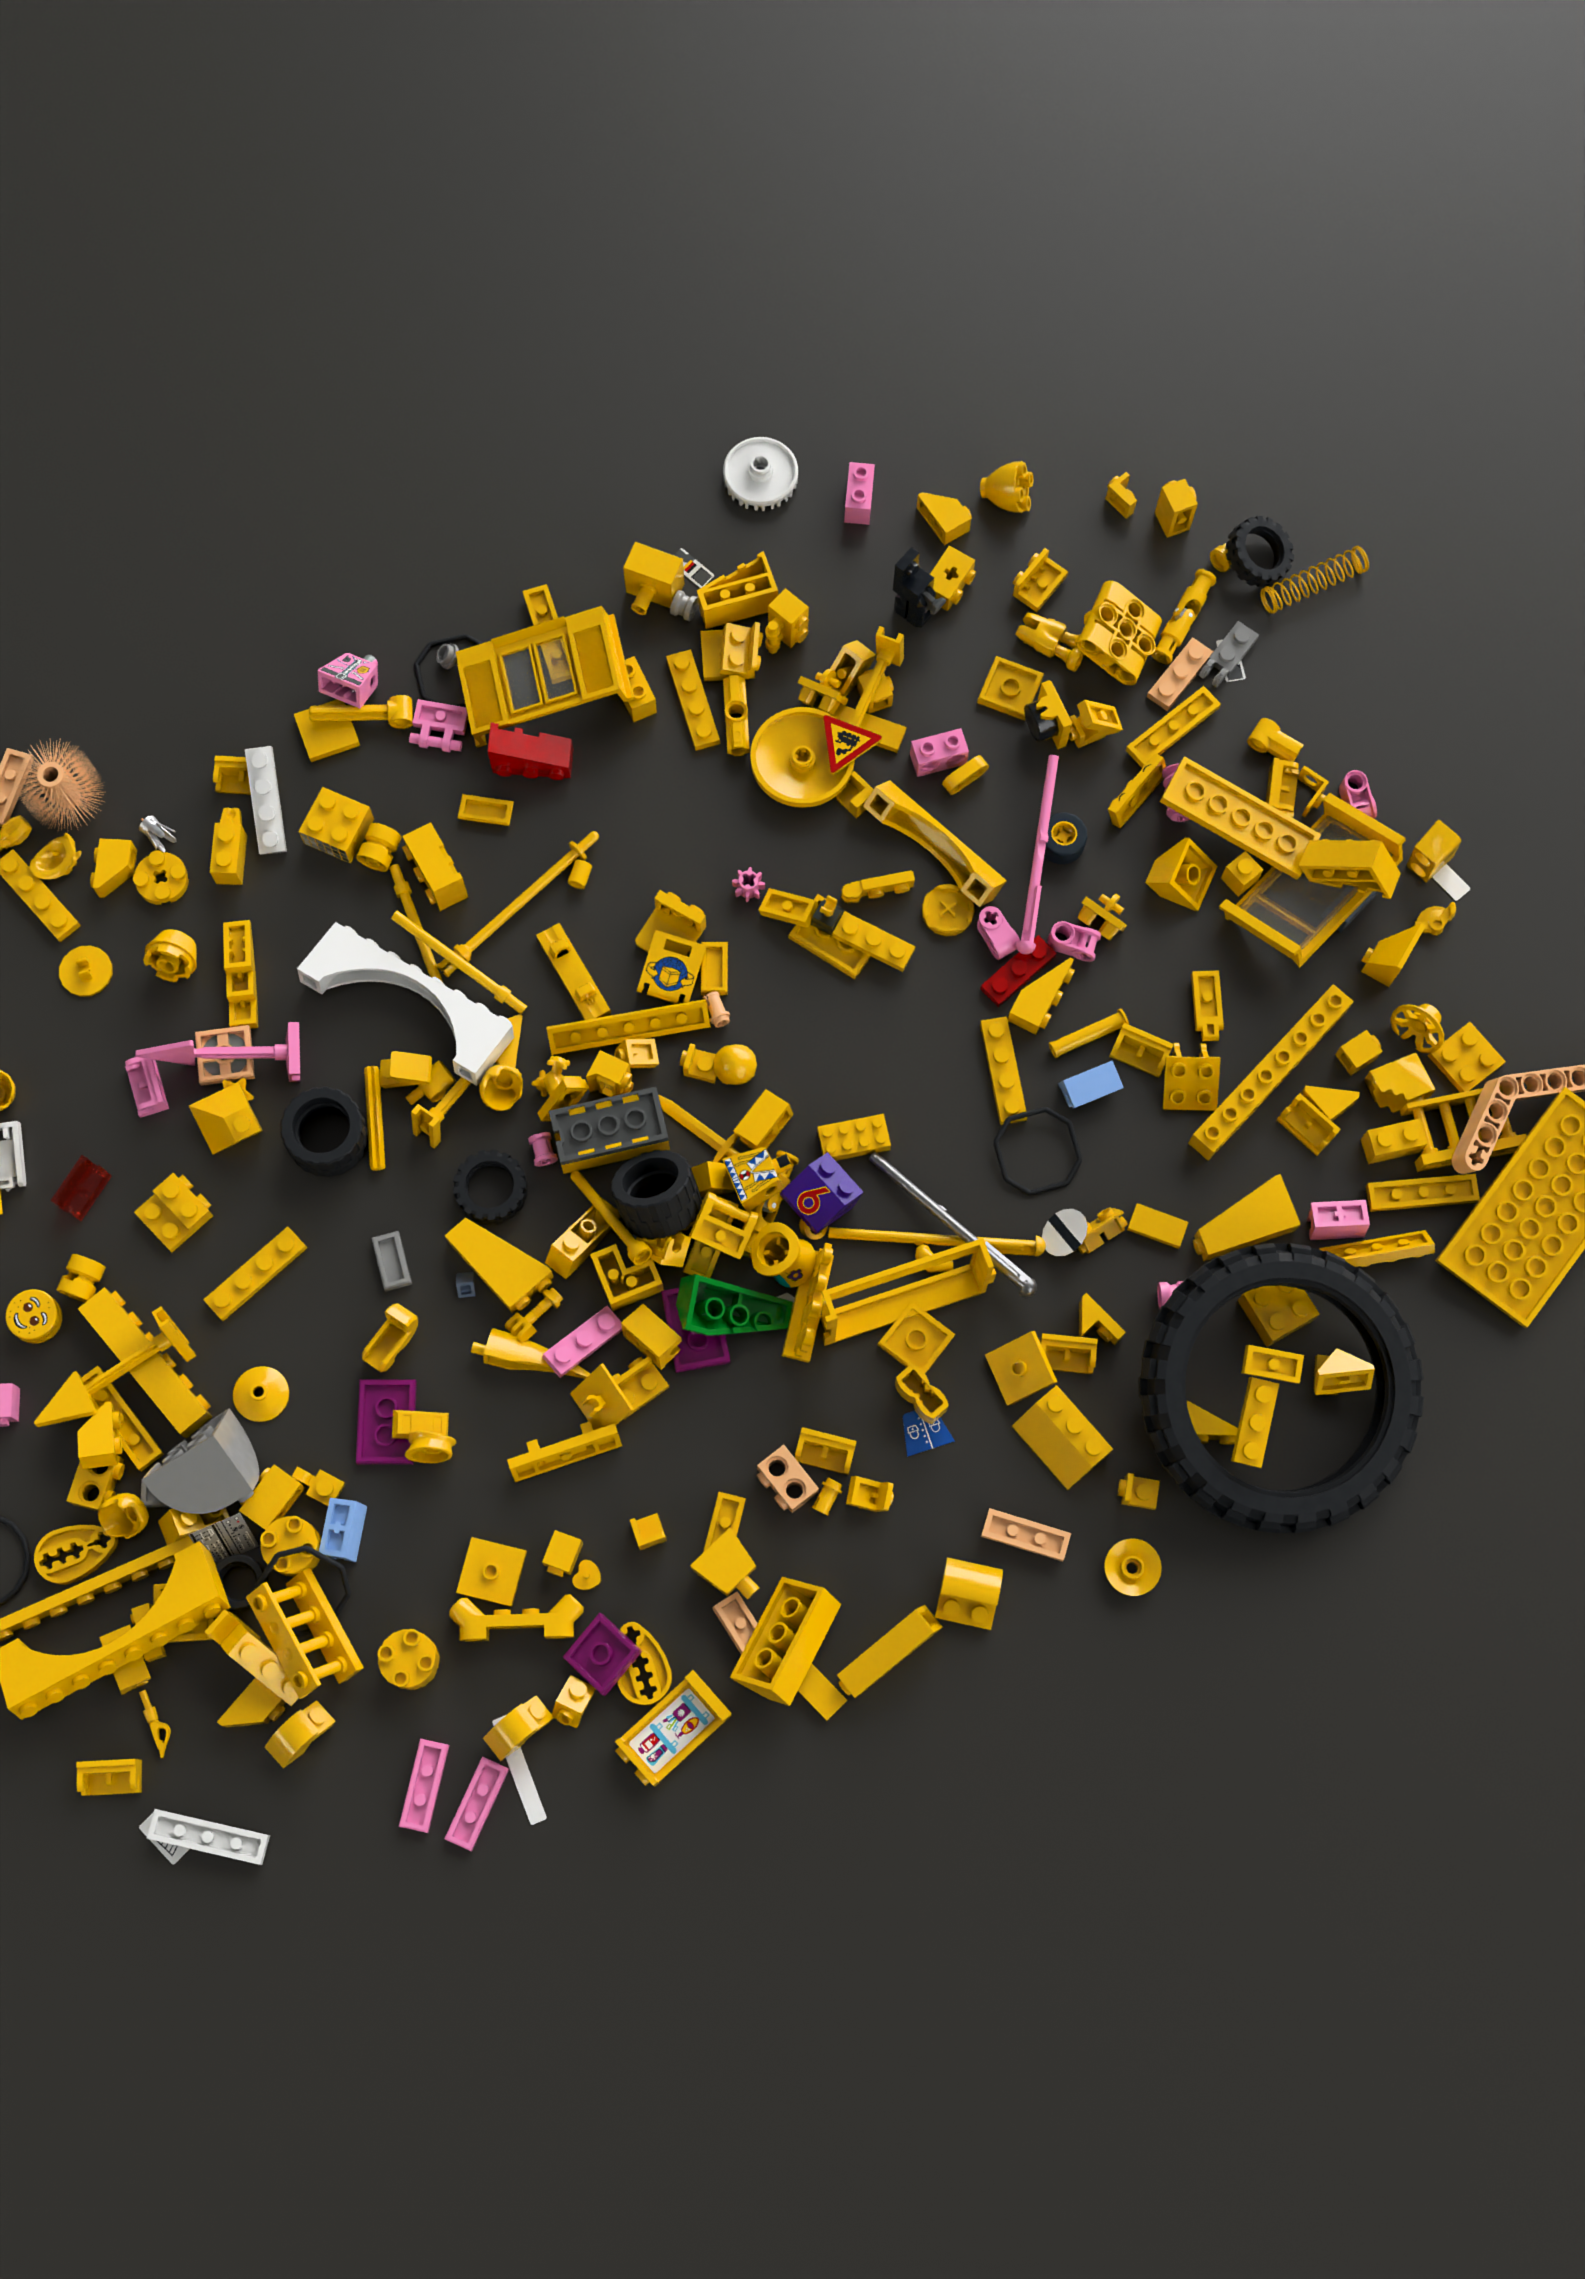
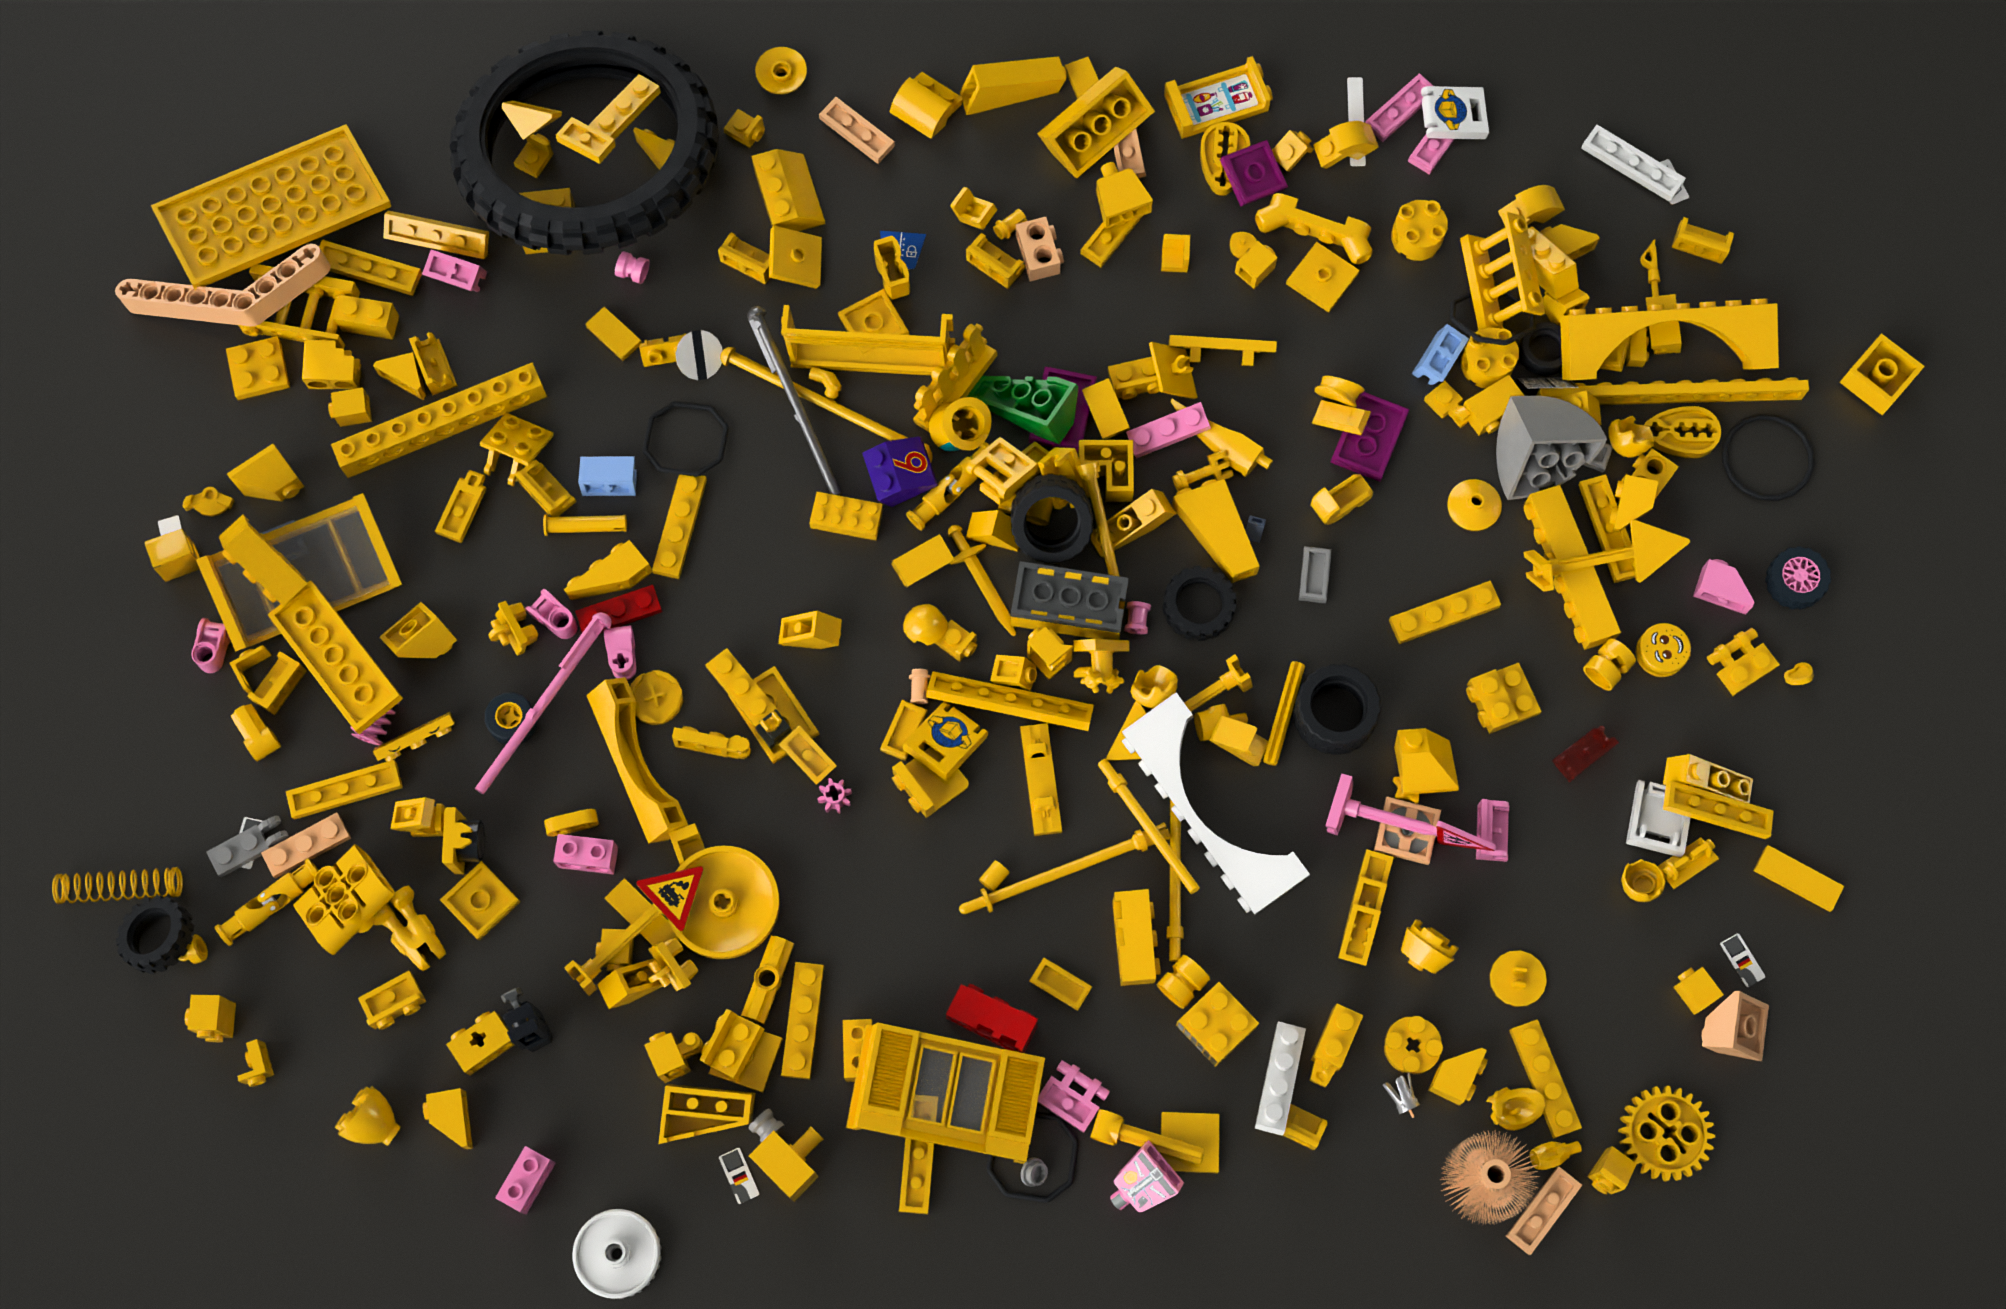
camera: 155 degrees left, 0 degrees up
yellow torso [722,1147,793,1212] -> none
yellow slope [1079,1293,1126,1345] -> none
yellow slope [1193,1174,1301,1261] -> none
yellow brick [1221,851,1263,897] -> none
yellow wheel [1391,1004,1444,1053] -> none
none -> yellow slope [778,611,842,649]
none -> white container [1421,86,1489,139]

